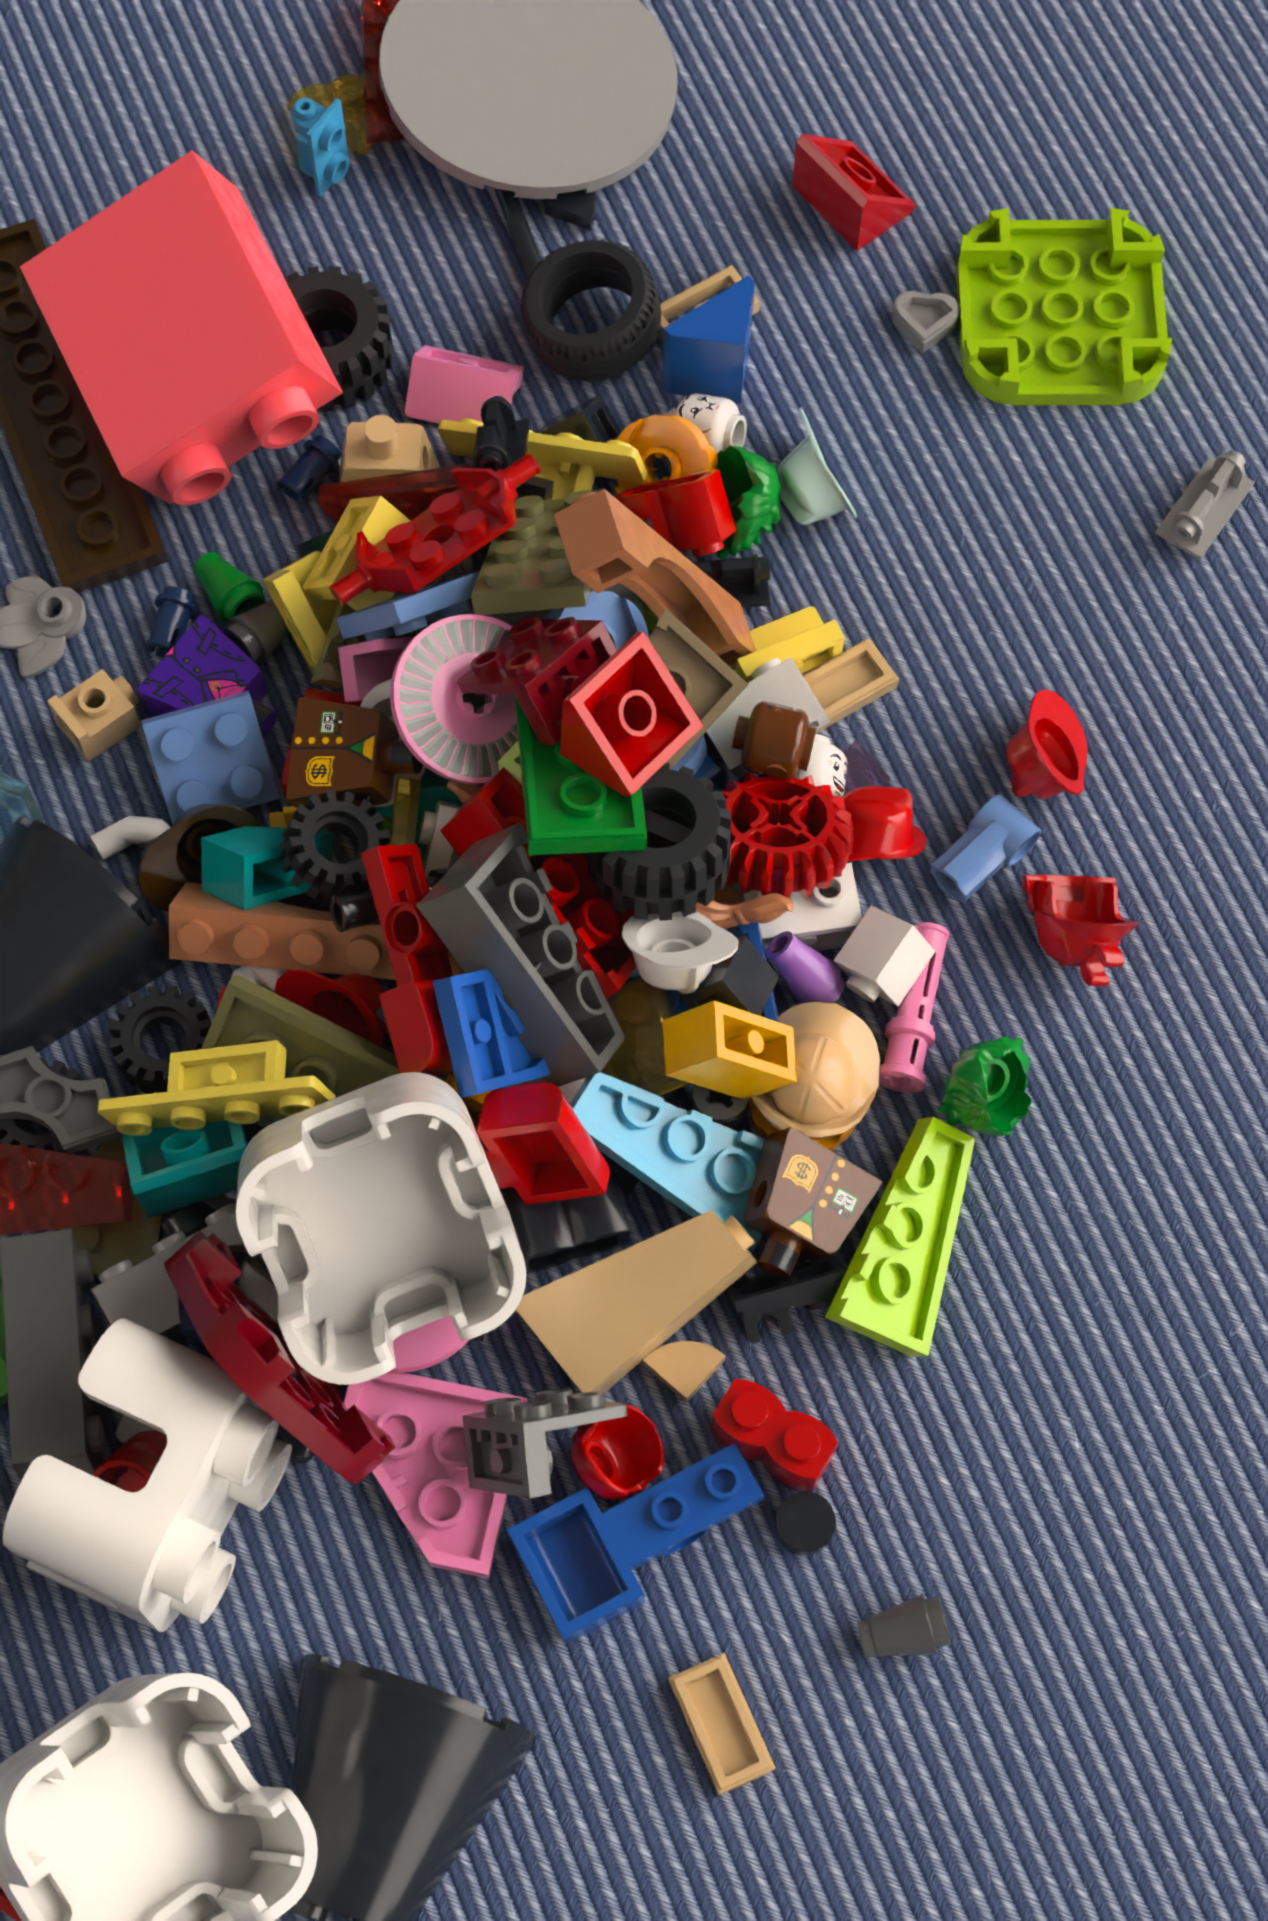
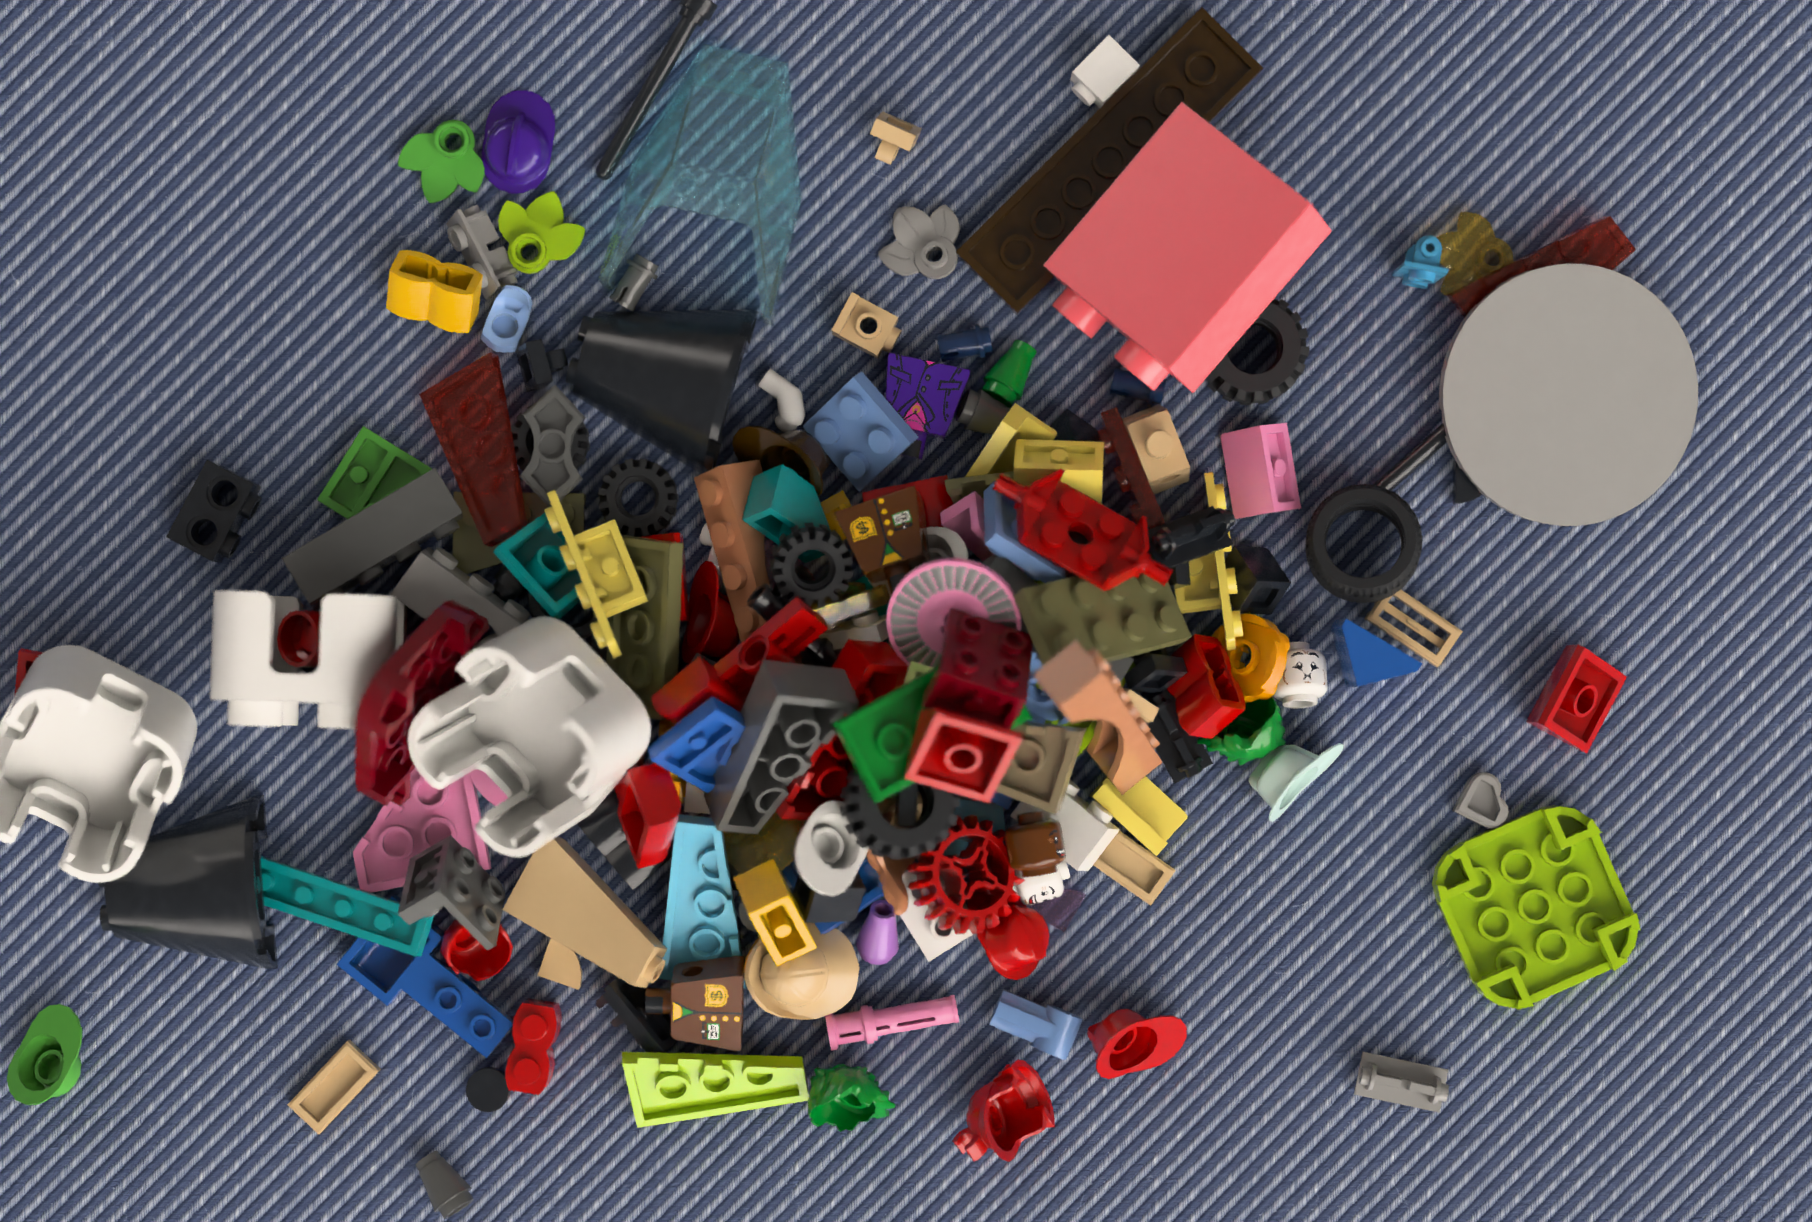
camera: 70 degrees right, 20 degrees up
white brick [834,905,936,1007] -> none
none -> teal plate [261,856,434,957]

